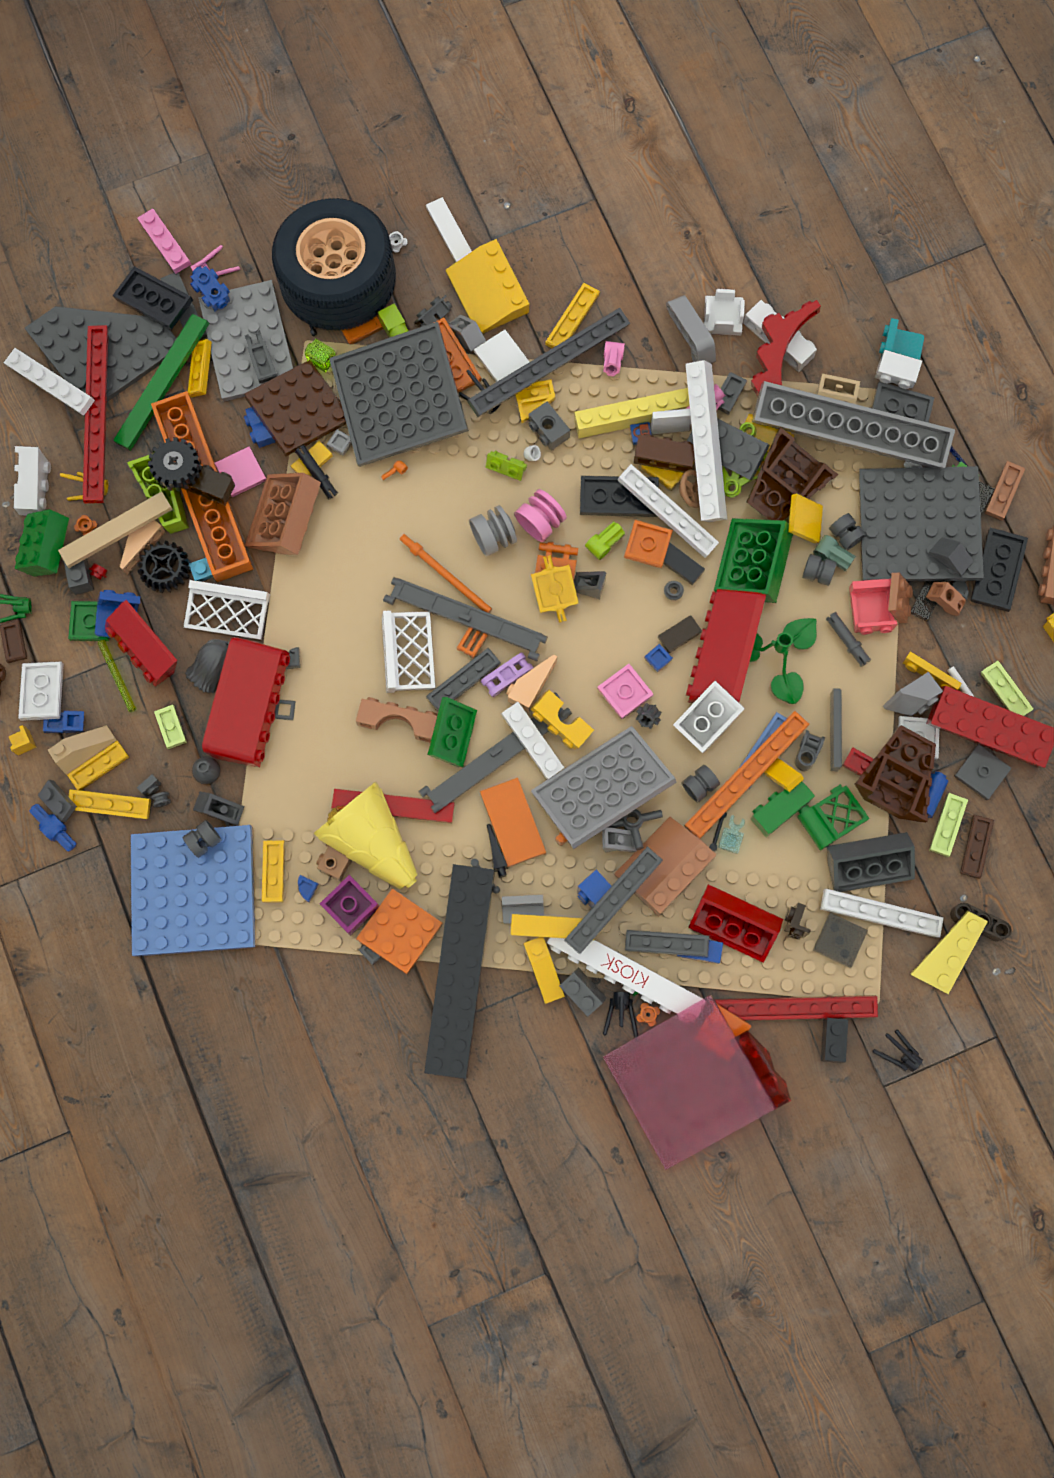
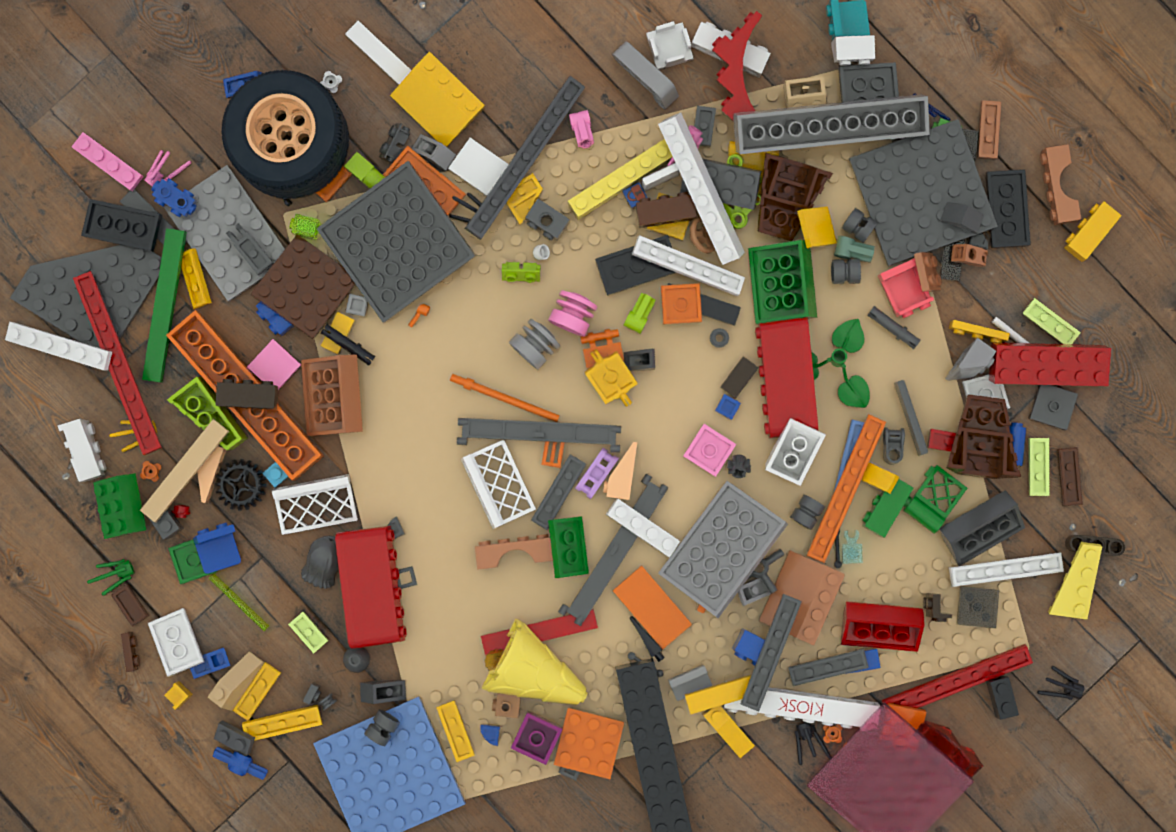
camera: 25 degrees left, 10 degrees up
red slope [105,600,178,687] -> none
black wheel [148,437,202,491] -> none
yellow arch [530,690,594,749] -> none
yellow tile [545,283,600,348] -> none
dark grey brick [560,967,607,1017] -> none

